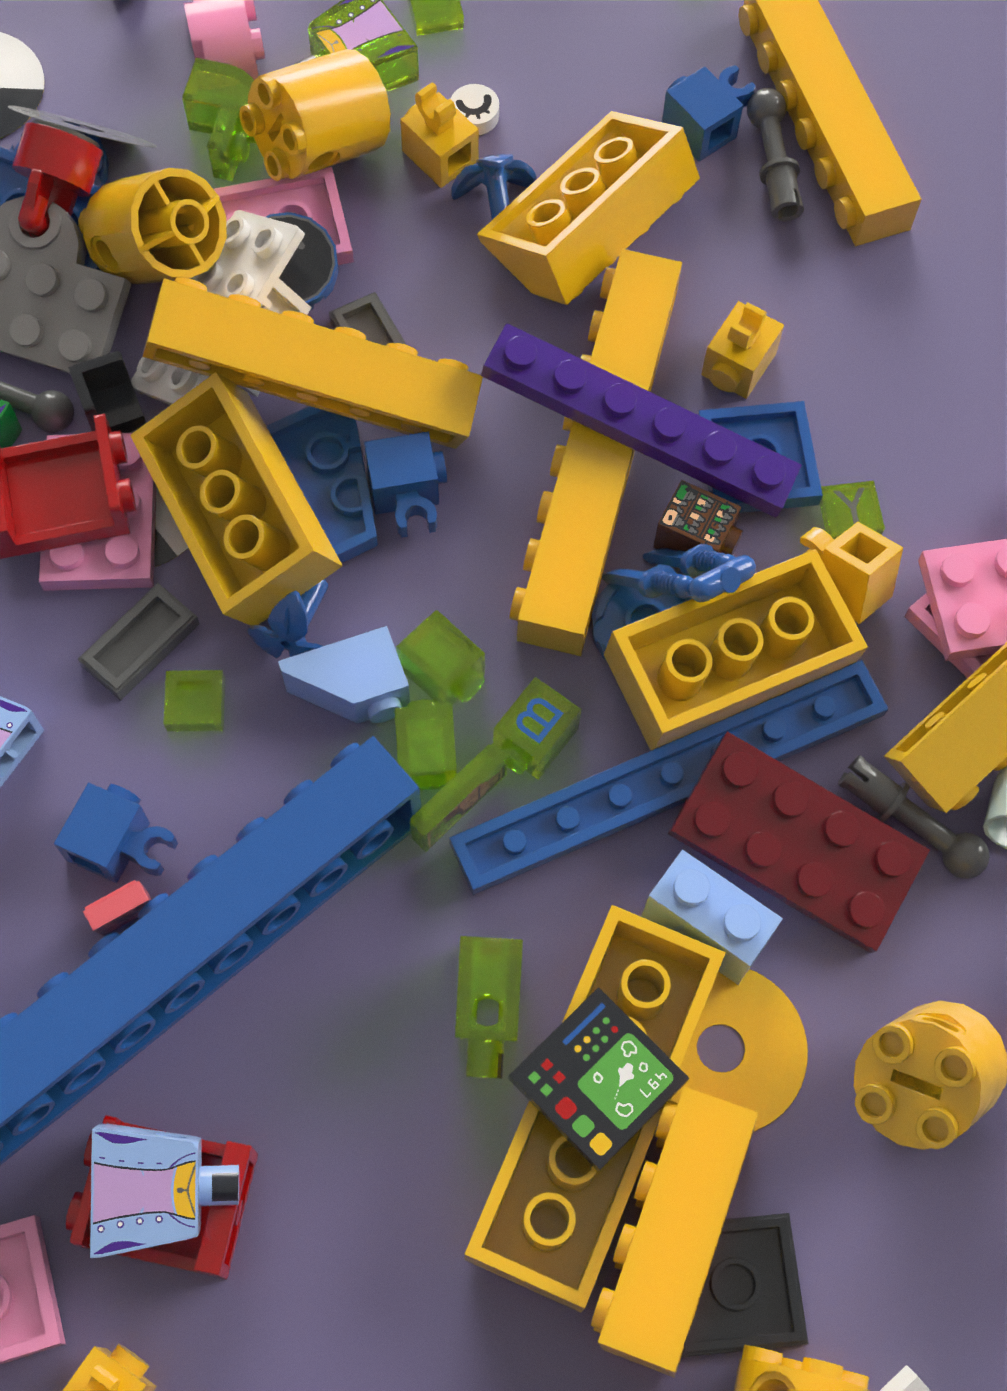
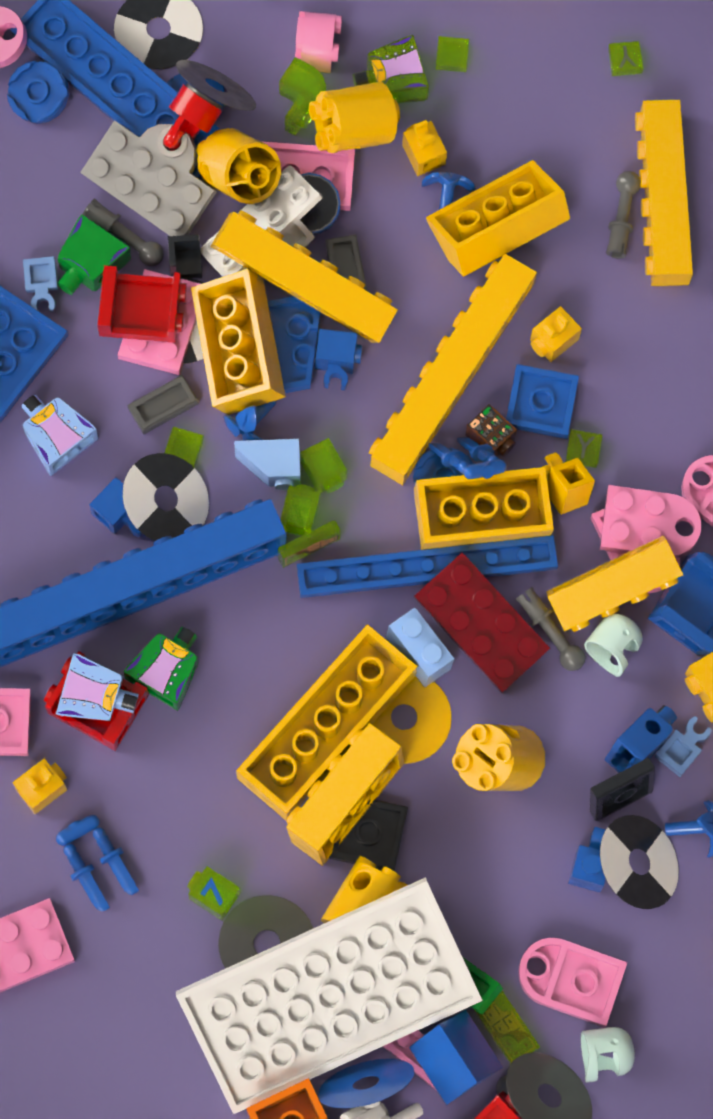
camera: 15 degrees right, 5 degrees up
coral tile [83,880,152,936] -> none
white tile [451,84,499,135] -> none
clear neon green torso [455,936,523,1079] -> none
dark purple plate [481,323,802,518] -> none
clear neon green brick [493,677,582,780] -> none
tile [508,987,689,1172] -> none
blue brick [662,65,756,162] -> none
none -> sticker [123,453,209,541]
none -> torso [124,626,199,711]

